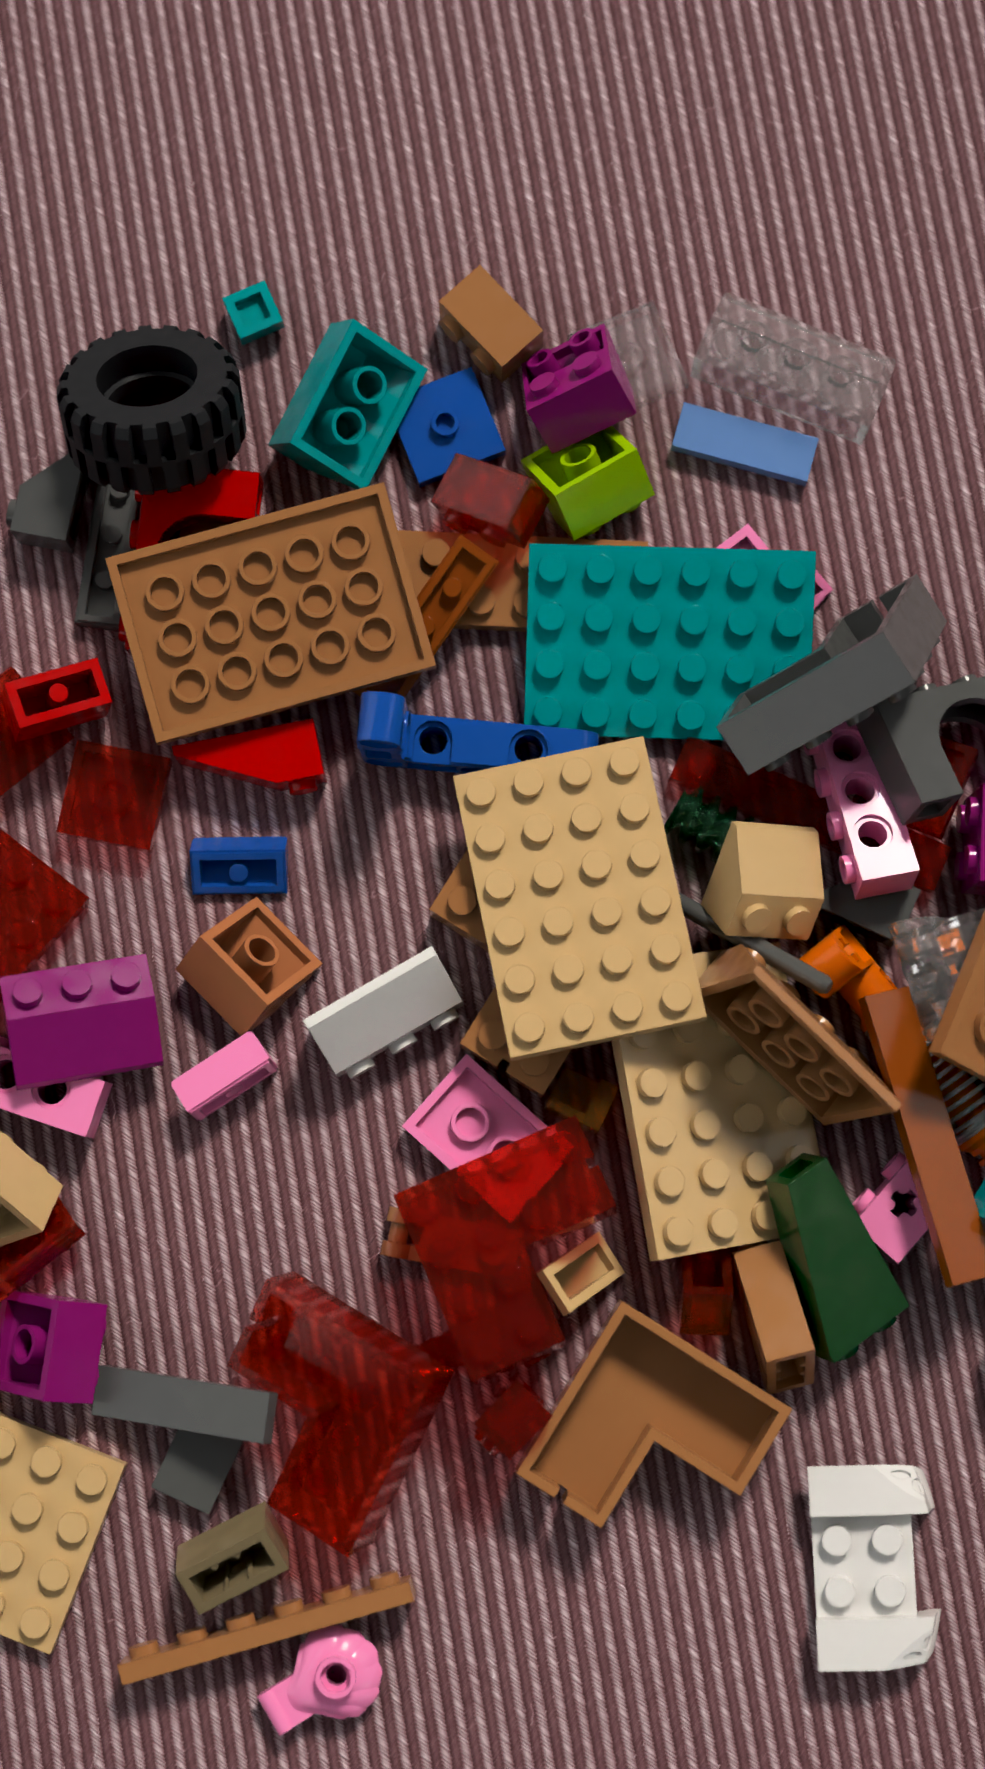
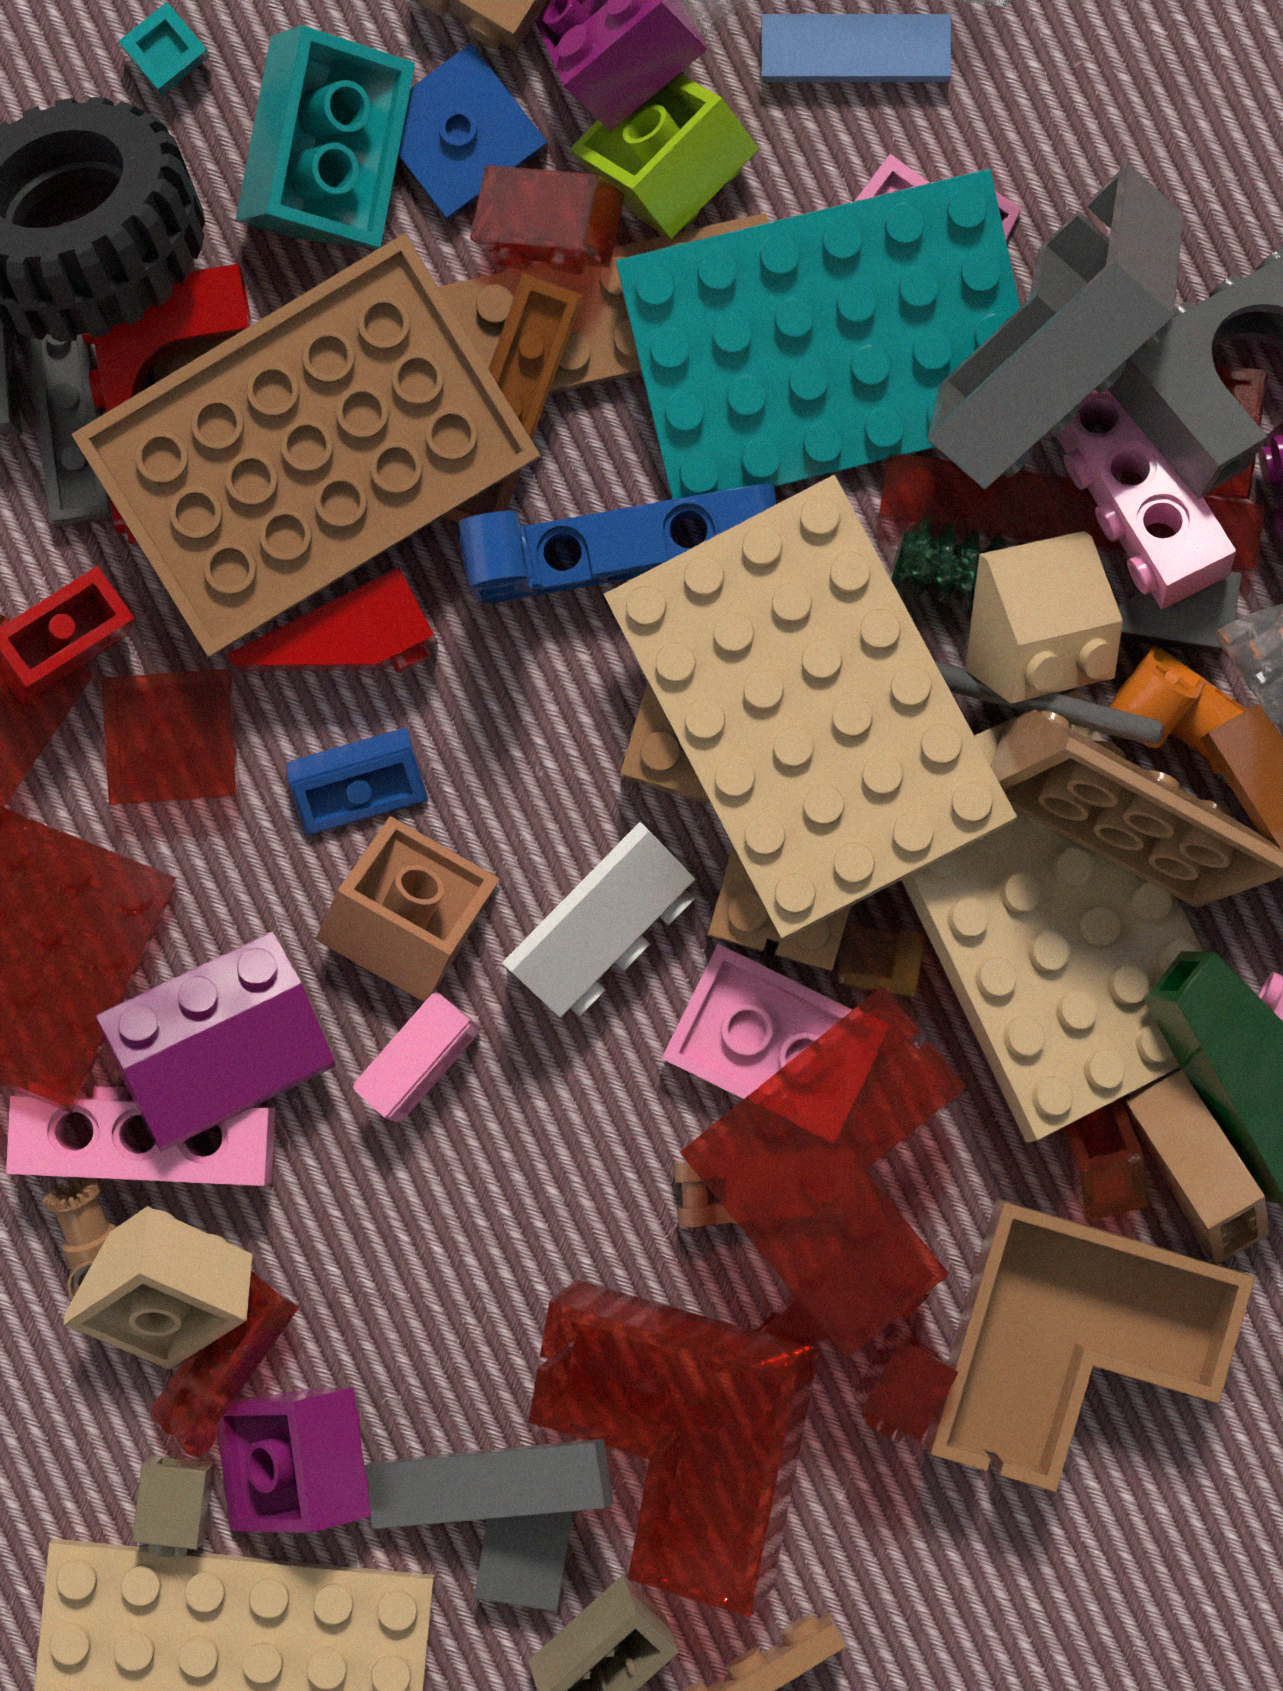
camera: 15 degrees left, 5 degrees up
tan slope [536,1231,625,1316] -> none

